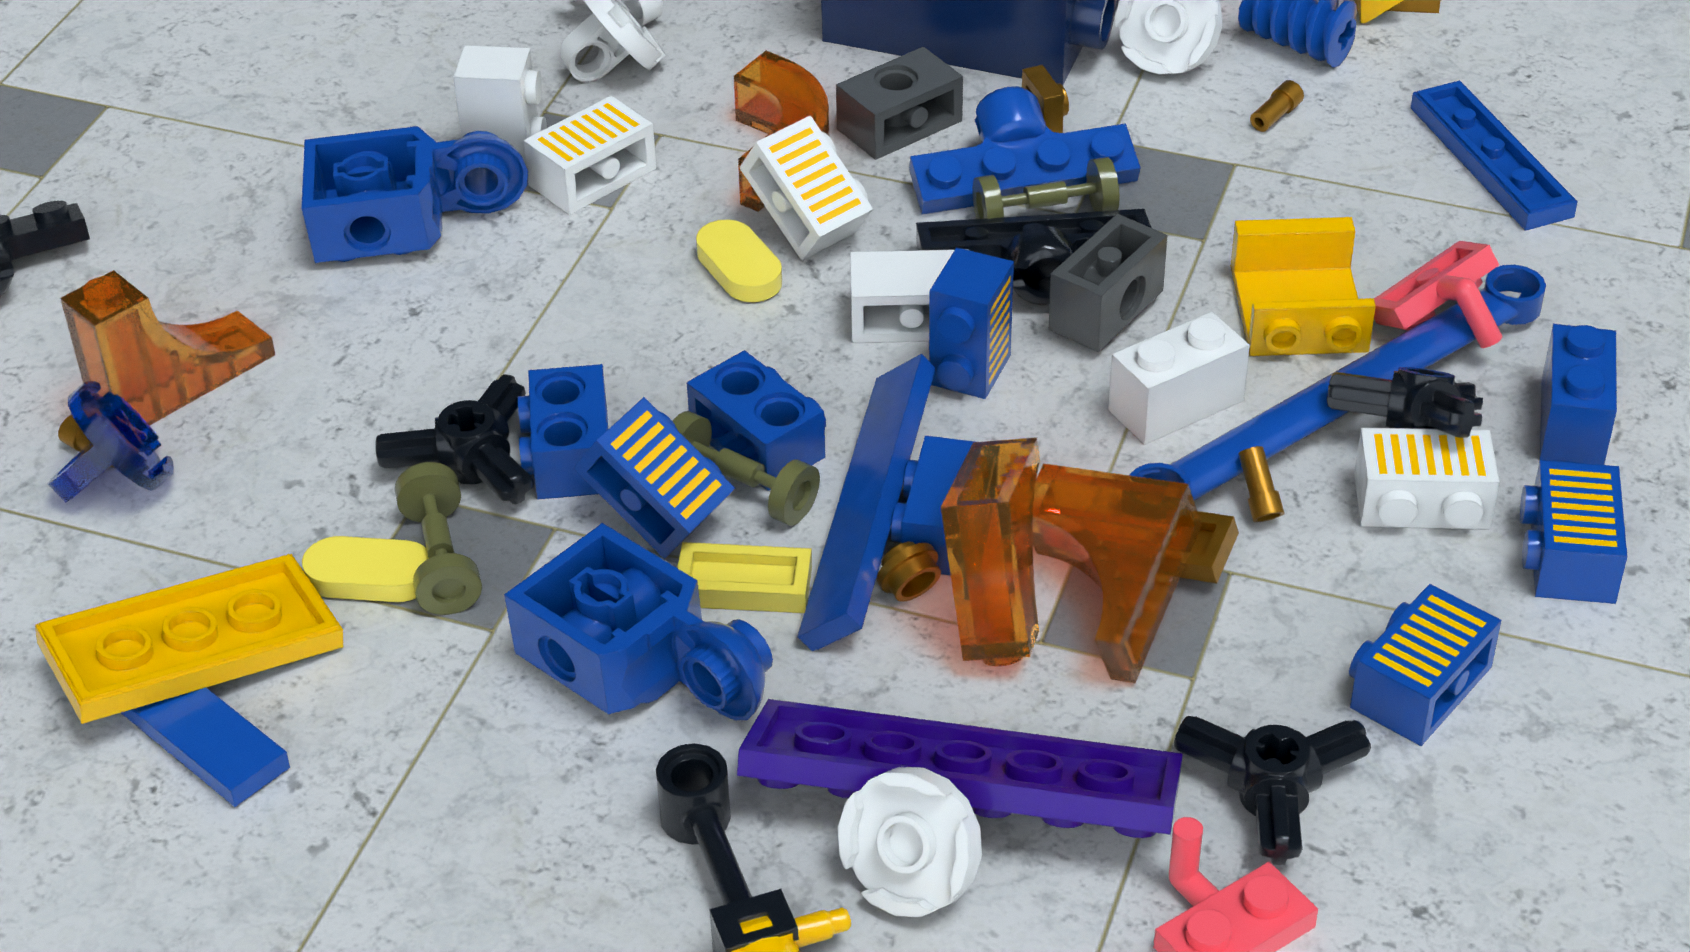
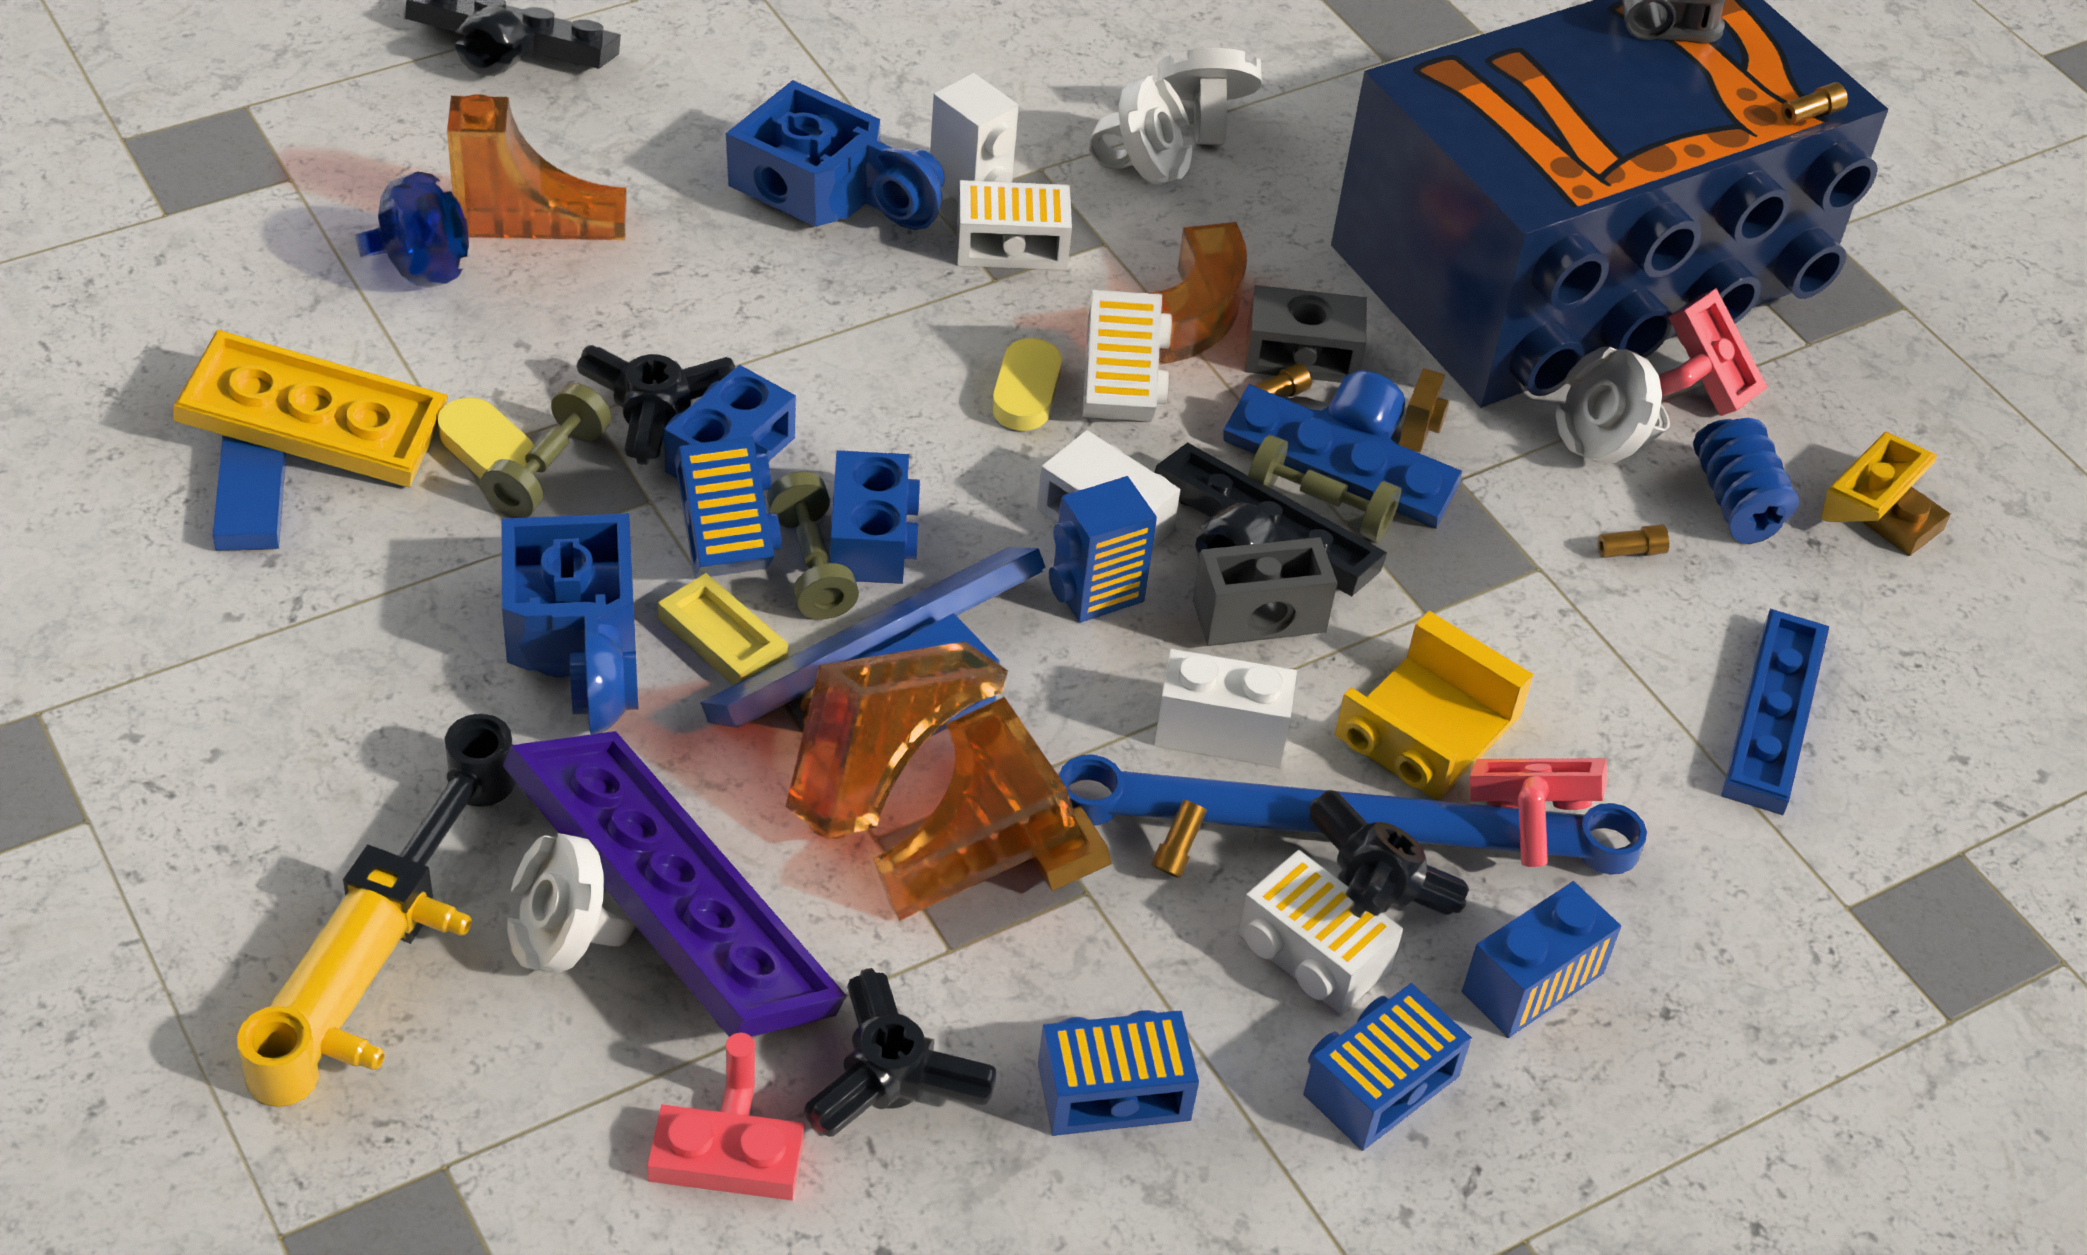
camera: 35 degrees right, 5 degrees up
none -> pearl gold piece [1254,363,1312,398]

